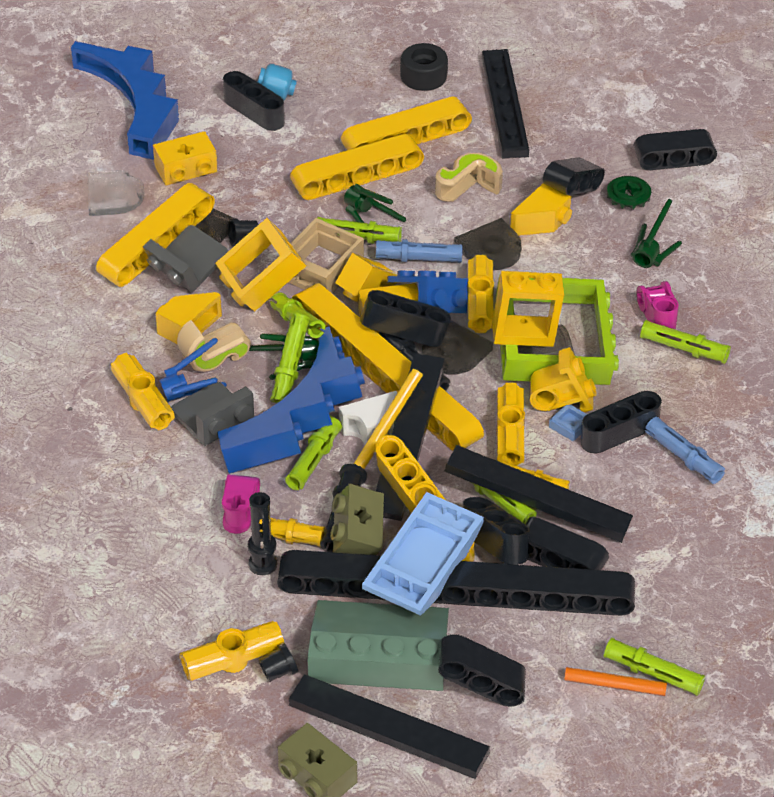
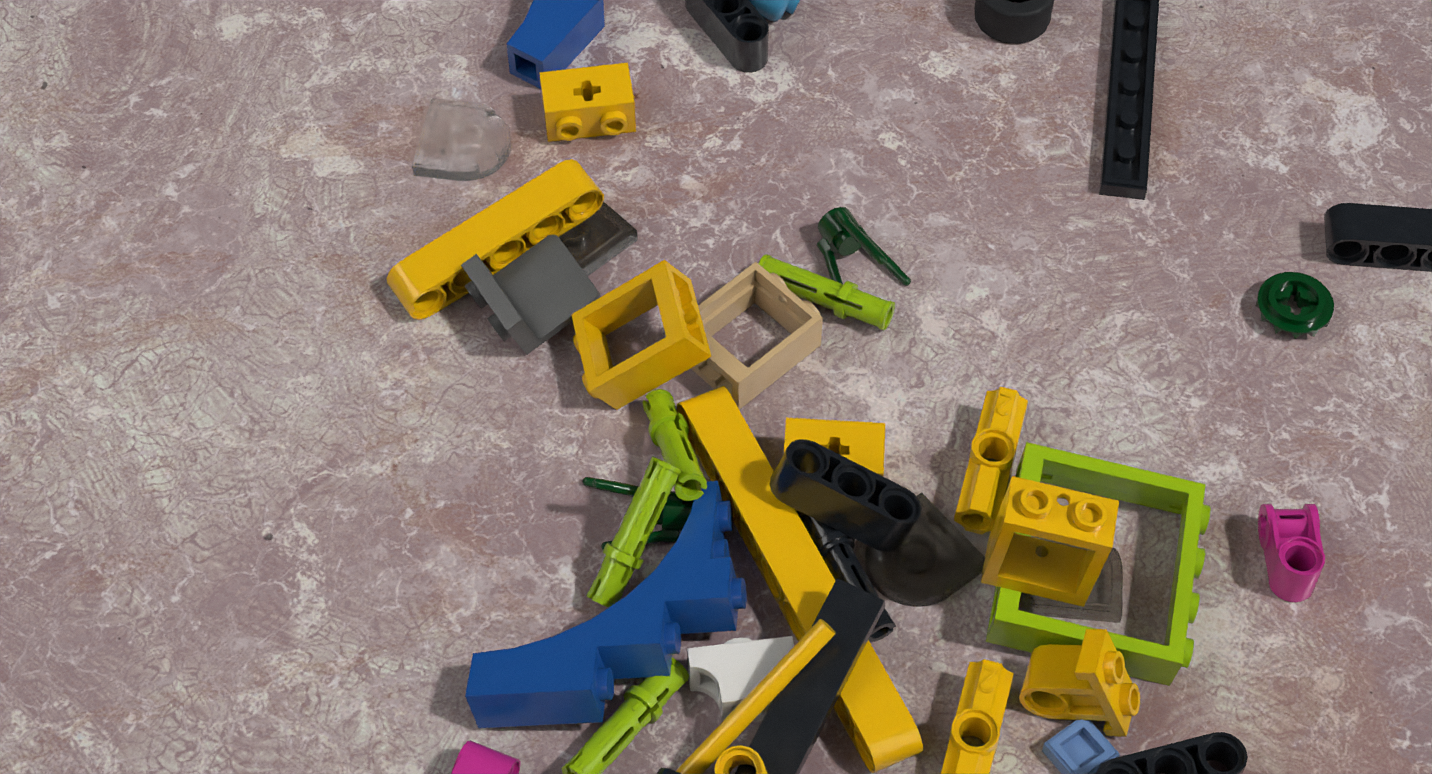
camera: 15 degrees right, 10 degrees up
yellow piece [111,352,175,431] -> none
yellow slope [155,292,222,345] -> none
blue plant [159,338,227,402] -> none
dark grey bracket [171,382,254,446] -> none
tan animal [177,320,251,372] -> none
black piece [228,218,259,247] -> none
yellow beam [290,134,424,200] -> none
yellow slope [335,253,398,302] -> none
yellow beam [341,96,472,150] -> none
medium blue pin [376,239,462,263] -> none
blue bracket [388,270,468,313] -> none
tan animal [435,153,503,202] -> none
clear smoke tile [454,218,522,270] -> none
yellow slope [510,184,572,236] -> none
black beam [542,157,605,195] -> none
dark green plant [631,199,682,268] -> none
lime pin [640,320,731,364] -> none

